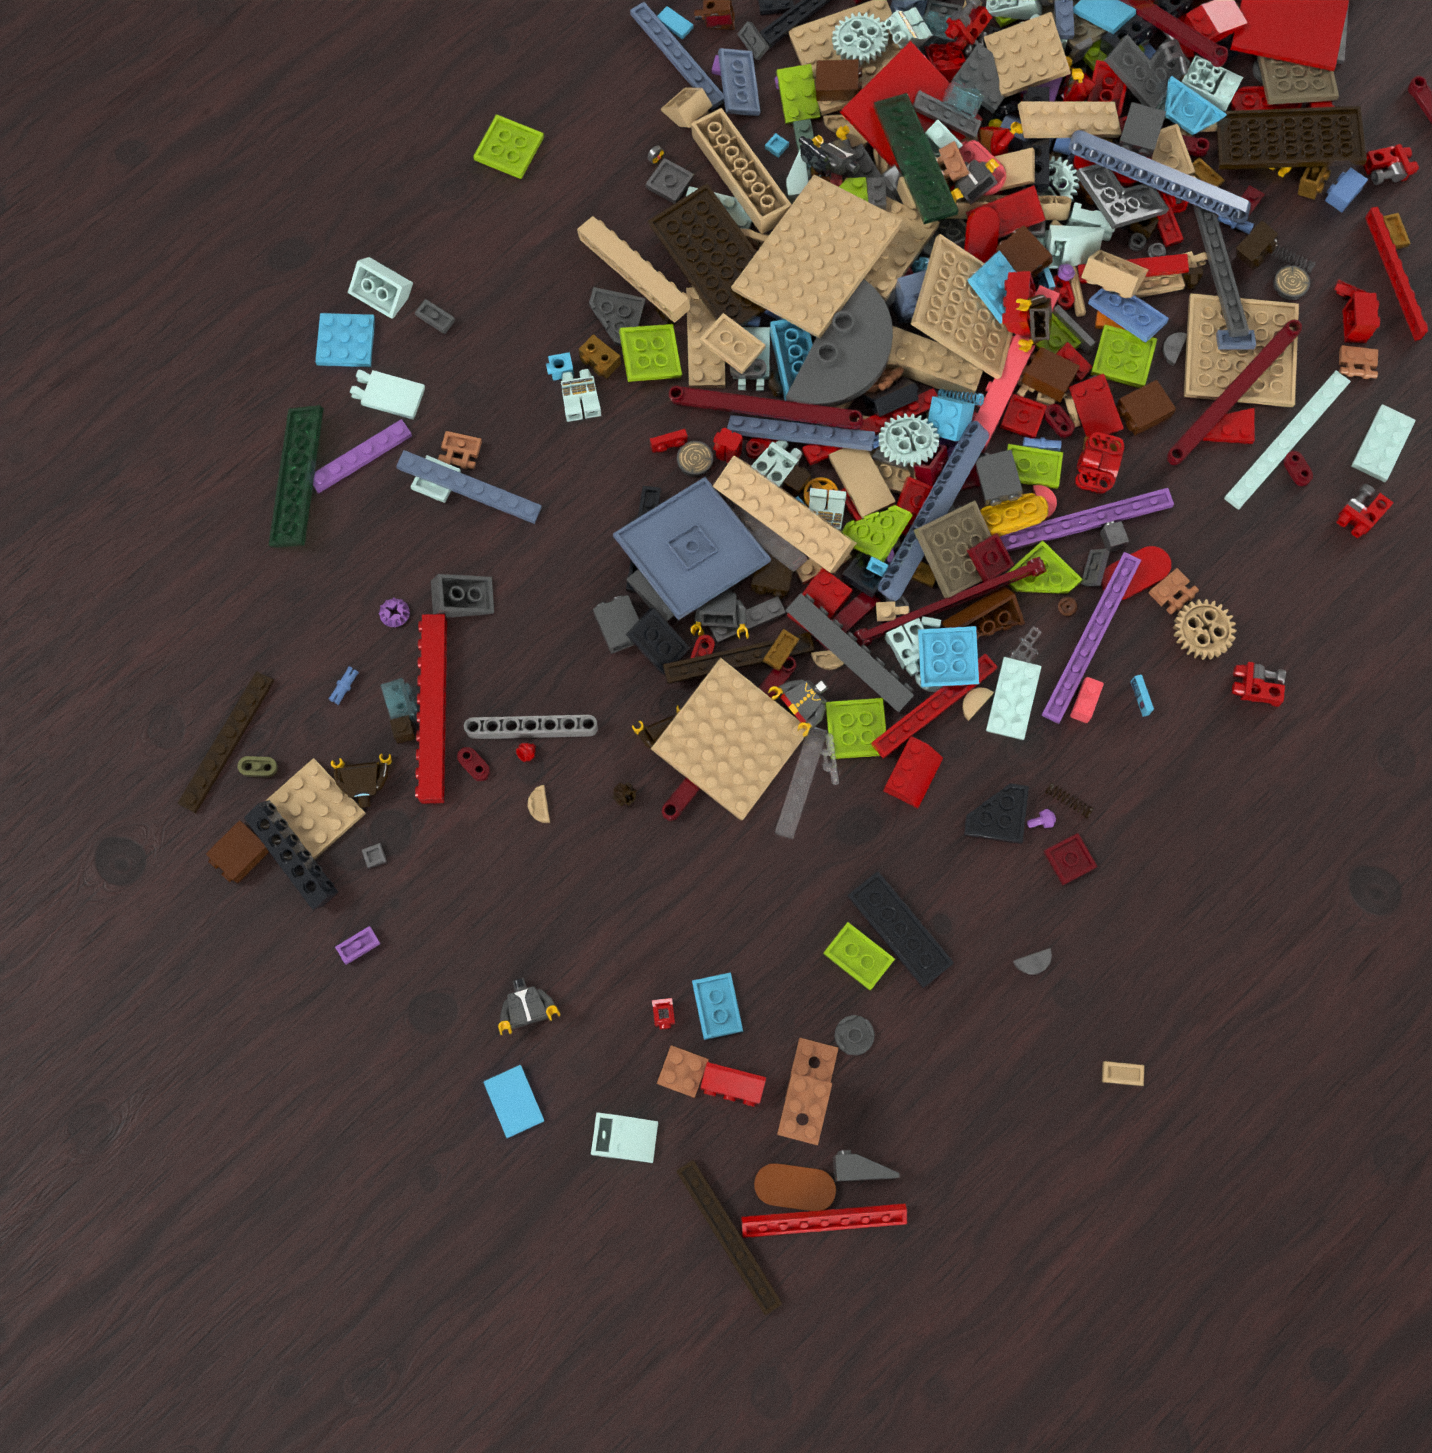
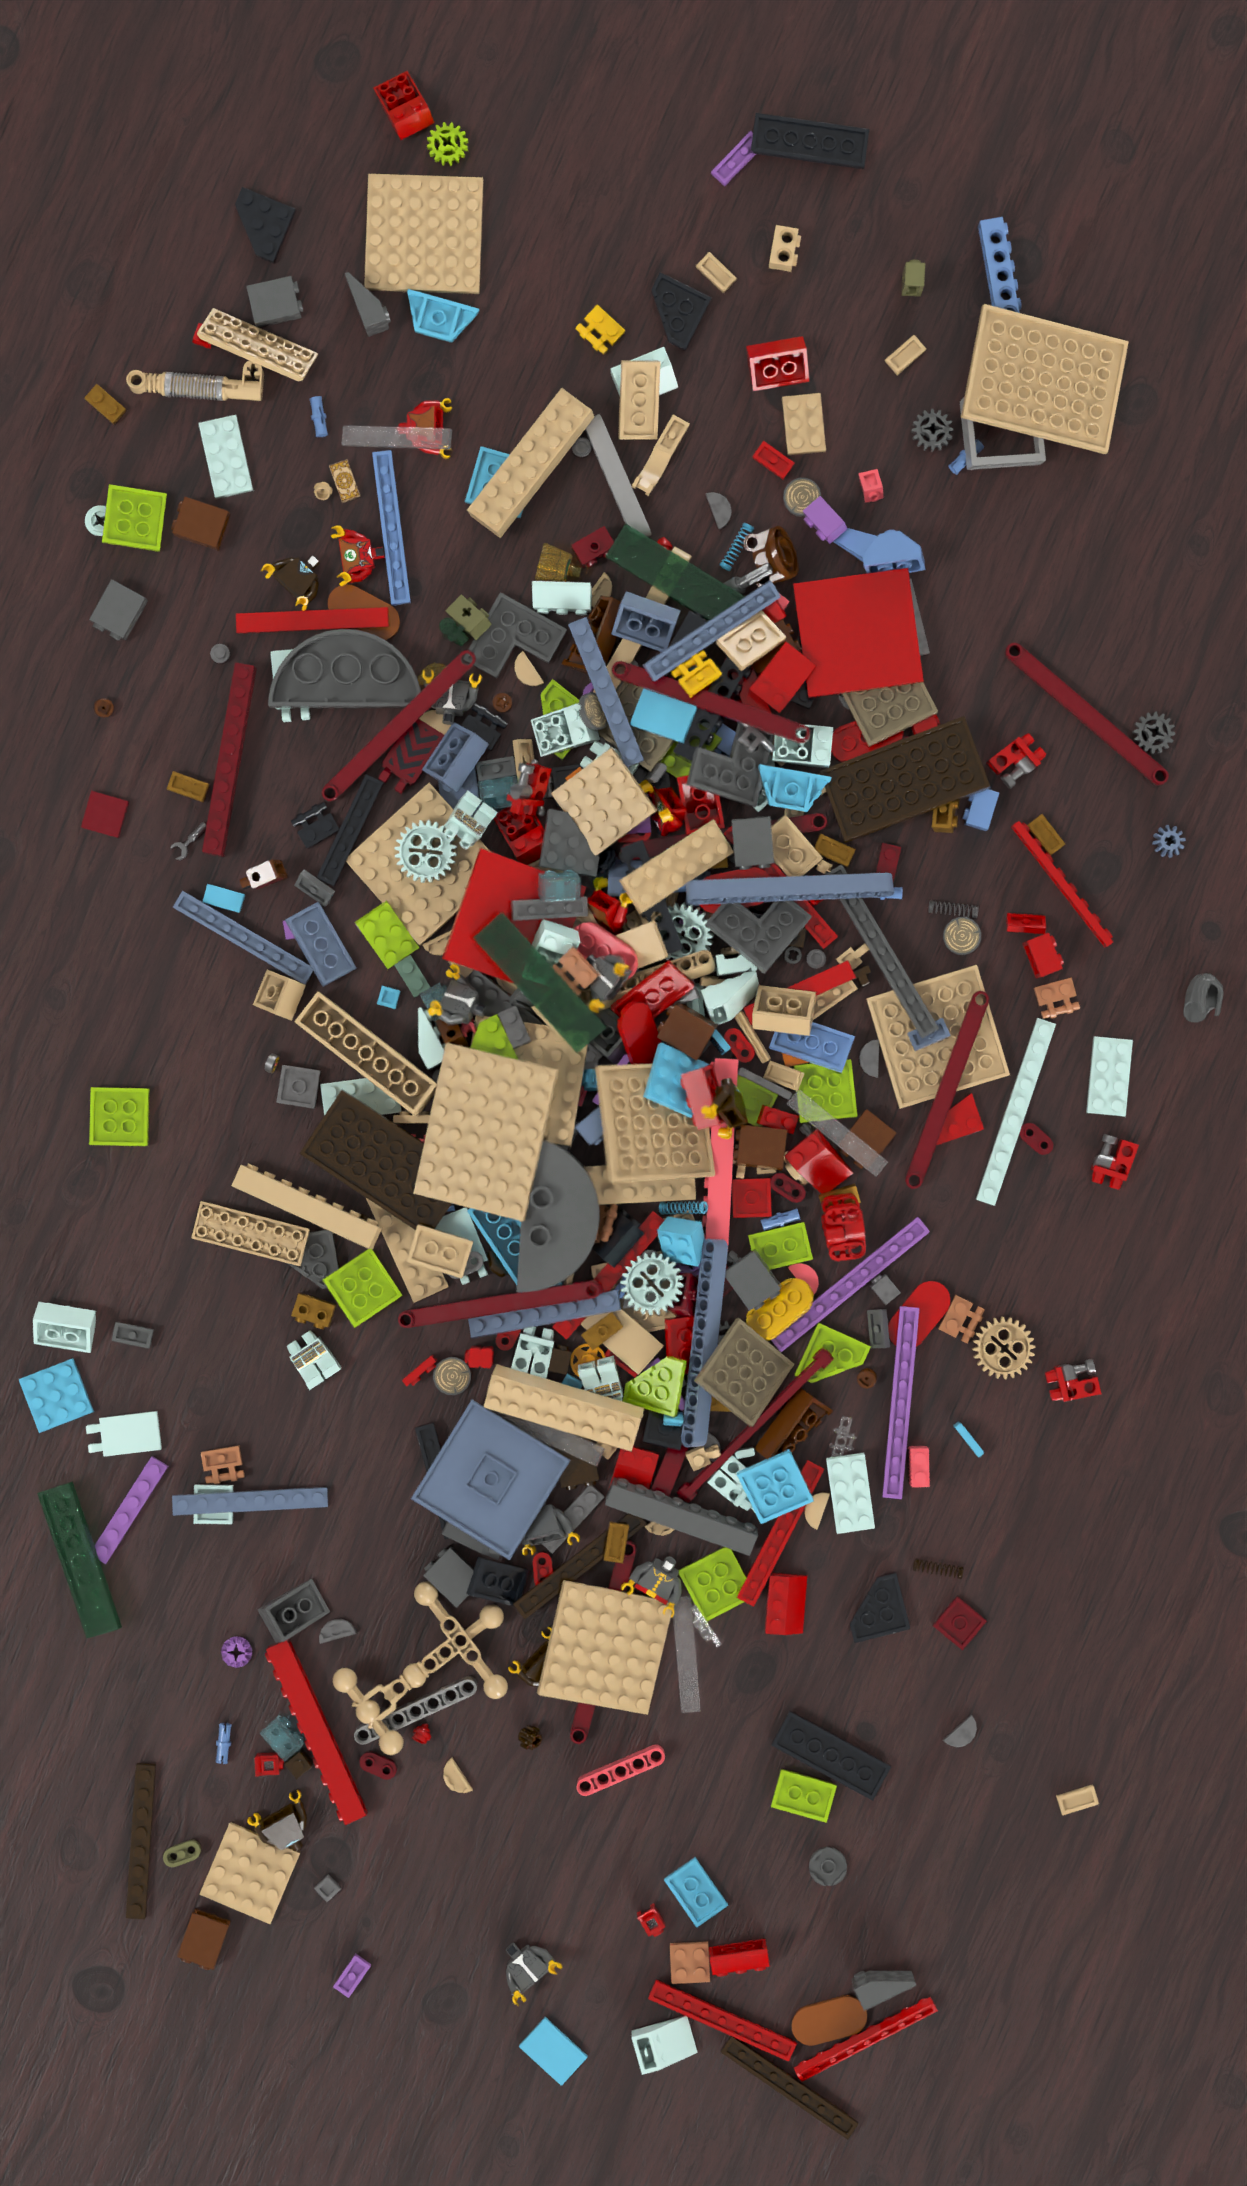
camera: 20 degrees left, 15 degrees up
black brick [244,800,338,910] -> none
medium azure brick [546,352,574,381] -> none
nougat bracket [777,1038,838,1145] -> none
black plate [799,136,831,177] -> none
reddish brown brick [816,59,862,101] -> none
dark red tile [967,533,1015,582] -> none
medium lavender plate [1027,809,1056,828] -> none
medium lavender plate [1057,264,1075,281] -> none
dark brown brick [1236,220,1278,270] -> none
none -> tan plate [192,1201,310,1266]
none -> red window [254,1752,284,1777]
none -> flat silver tile [319,1619,357,1644]
none -> tan piece [333,1581,508,1755]
none -> coral beam [577,1745,665,1796]
none -> pearl gold plate [581,1312,623,1350]
none -> red plate [648,1980,797,2062]
none -> tan tile [763,1061,805,1091]
none -> clear tile [787,1089,888,1177]

